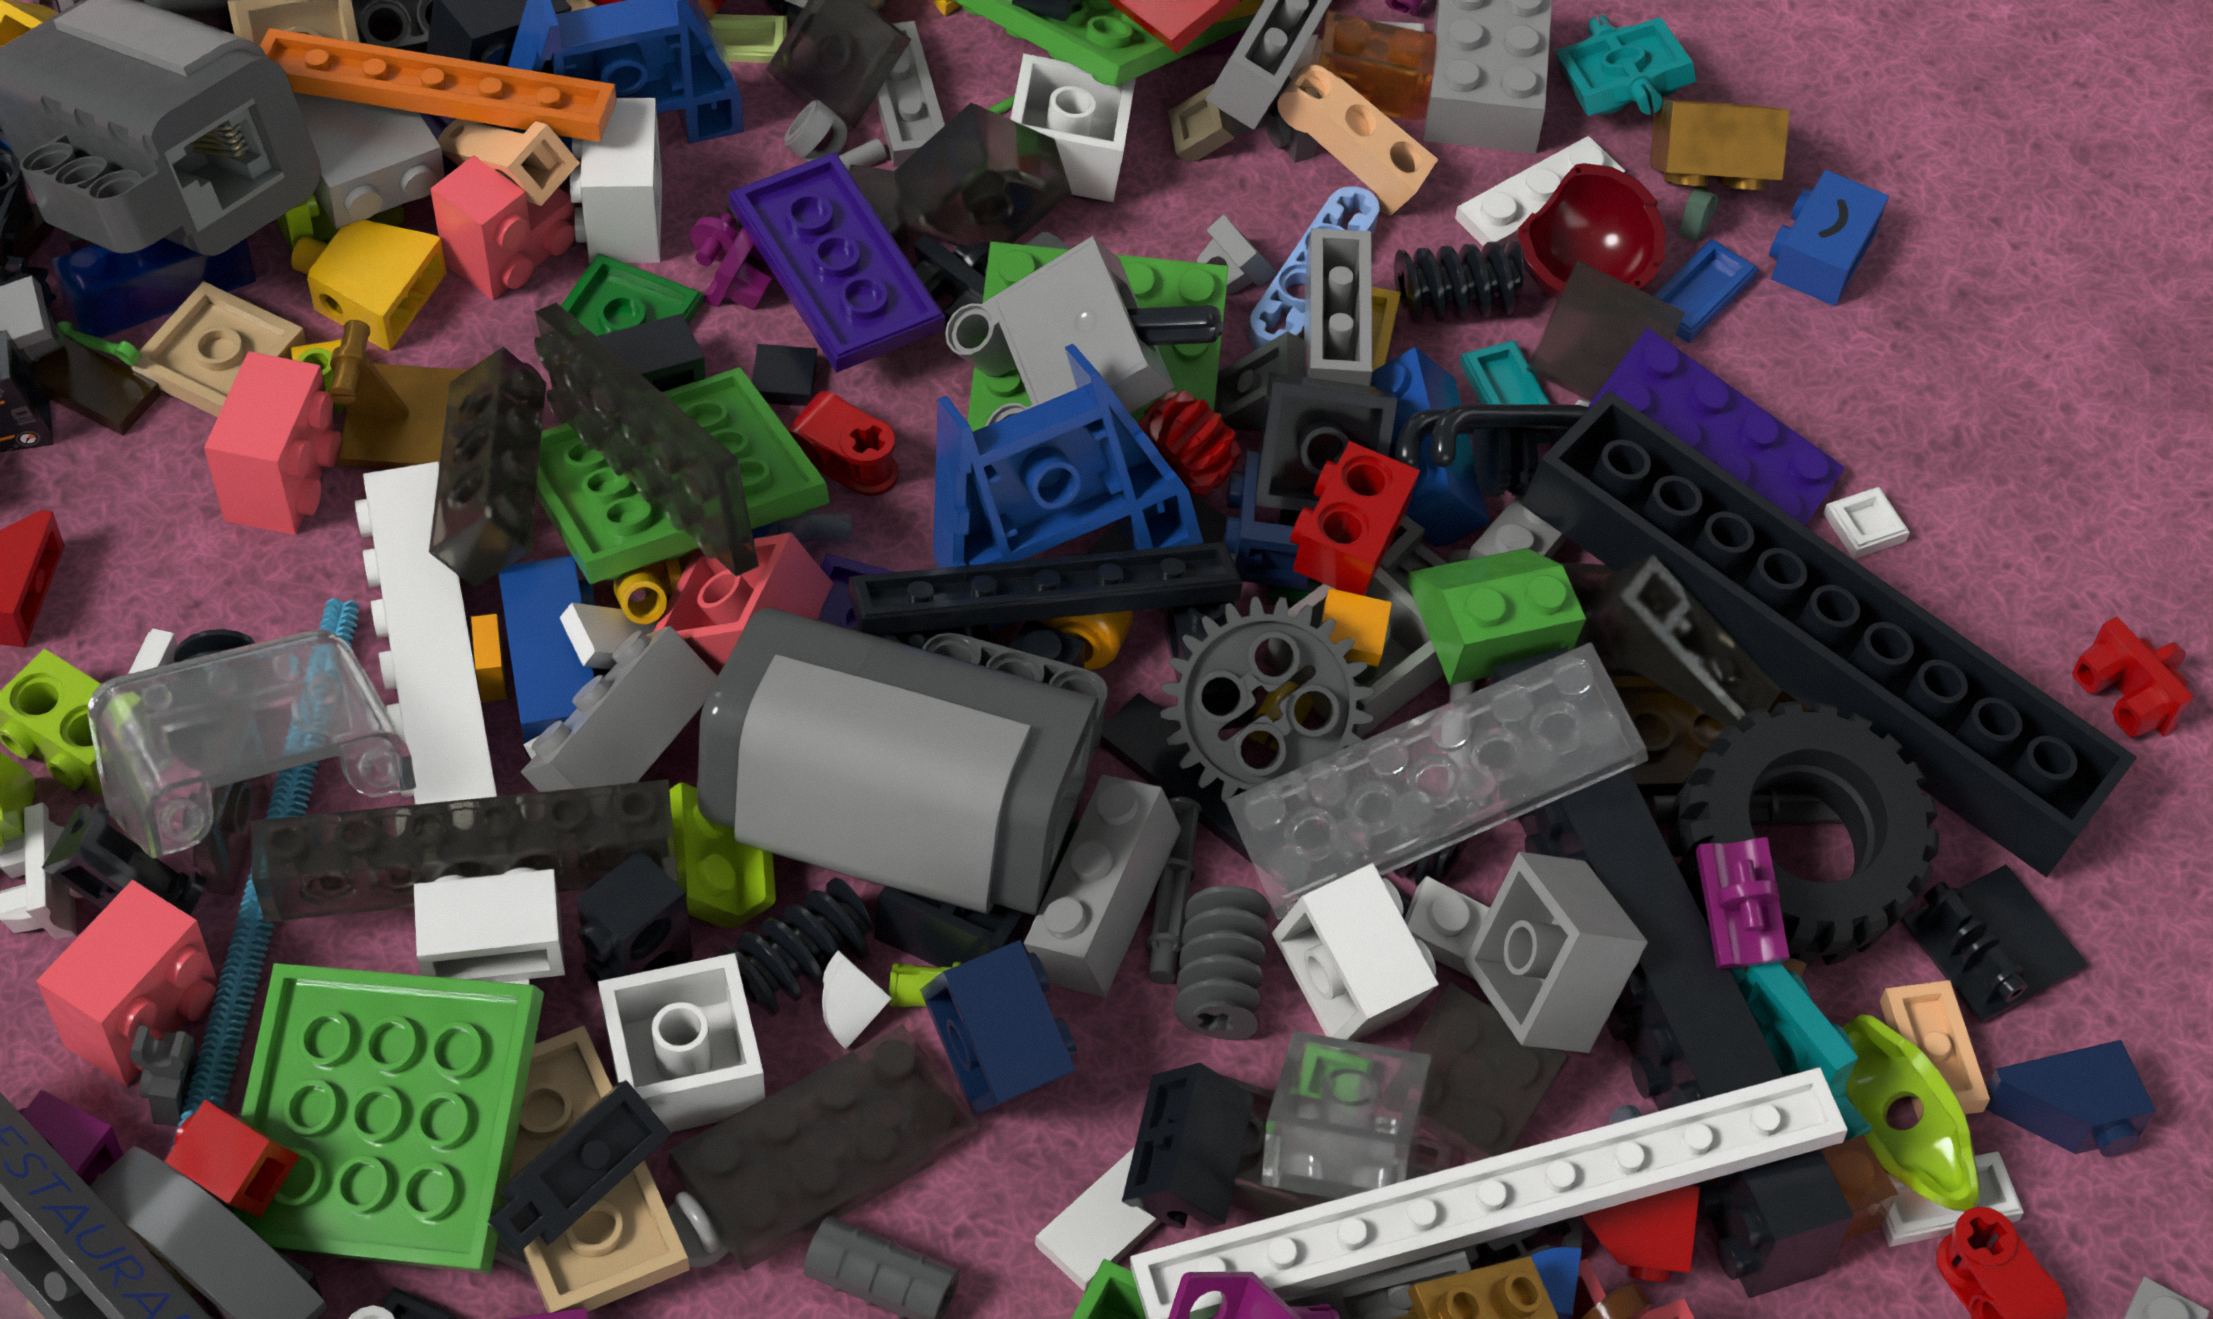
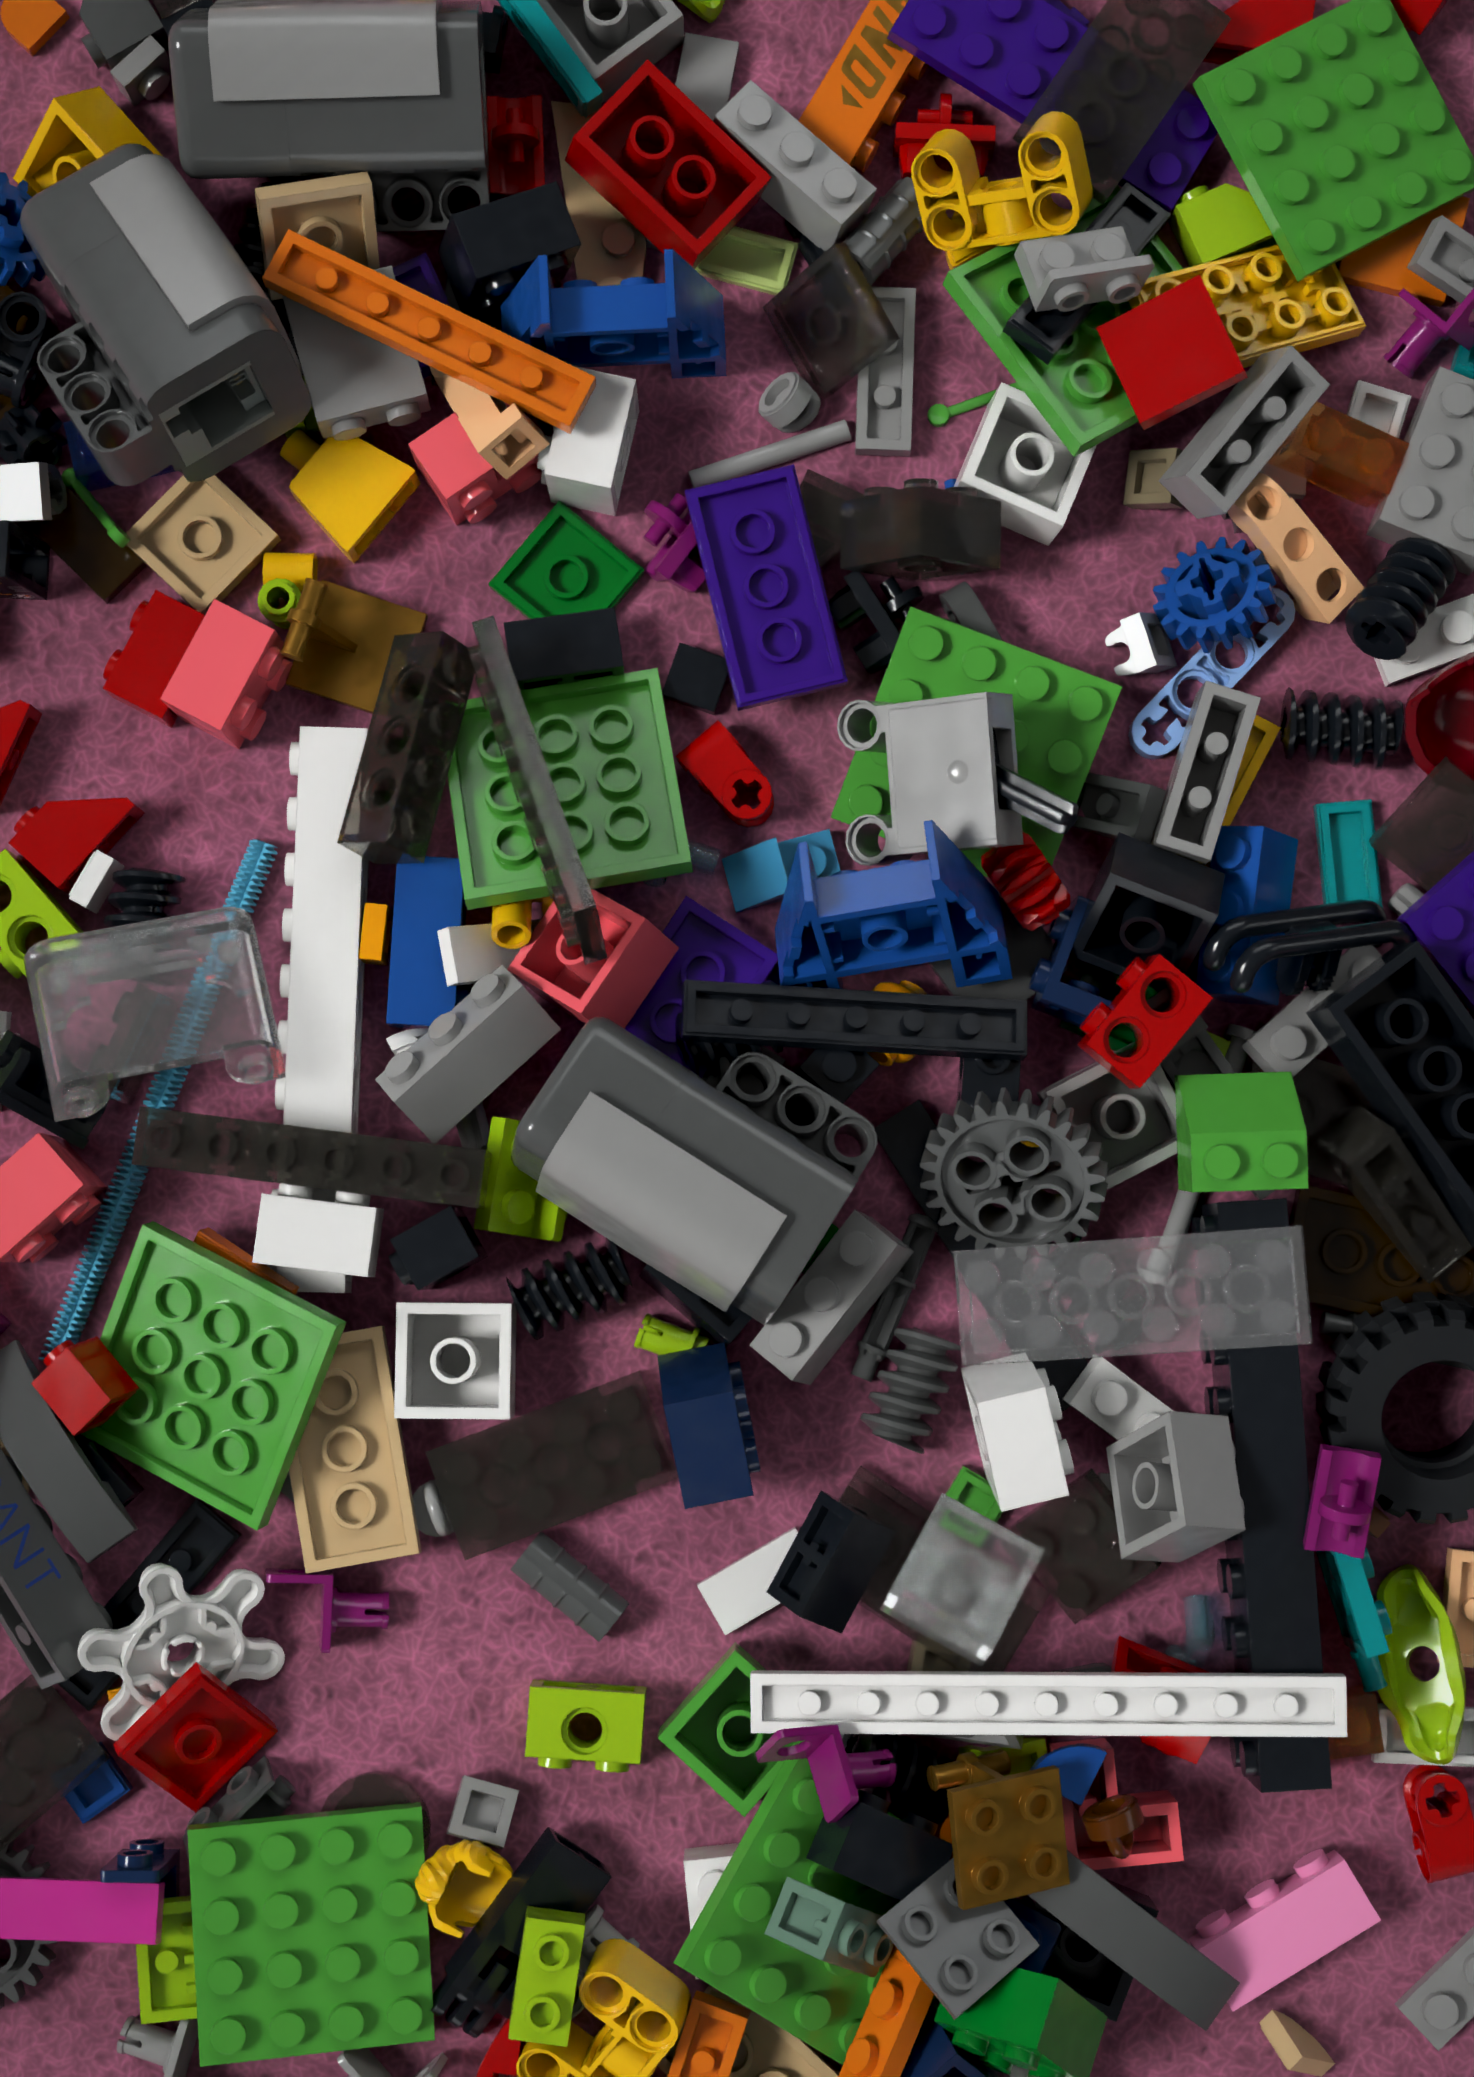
camera: 20 degrees right, 30 degrees up
dark grey plate [130,1025,198,1127] -> none
black hinge [486,1080,672,1255] -> none
white tile [822,950,892,1049] -> none
light orange tile [1321,588,1392,667] -> none
none -> red slope [8,797,145,894]
none -> red brick [103,590,205,728]
none -> dark azure slope [722,829,841,913]
none -> blue gear [1153,537,1277,653]
none -> black piece [1345,537,1457,660]

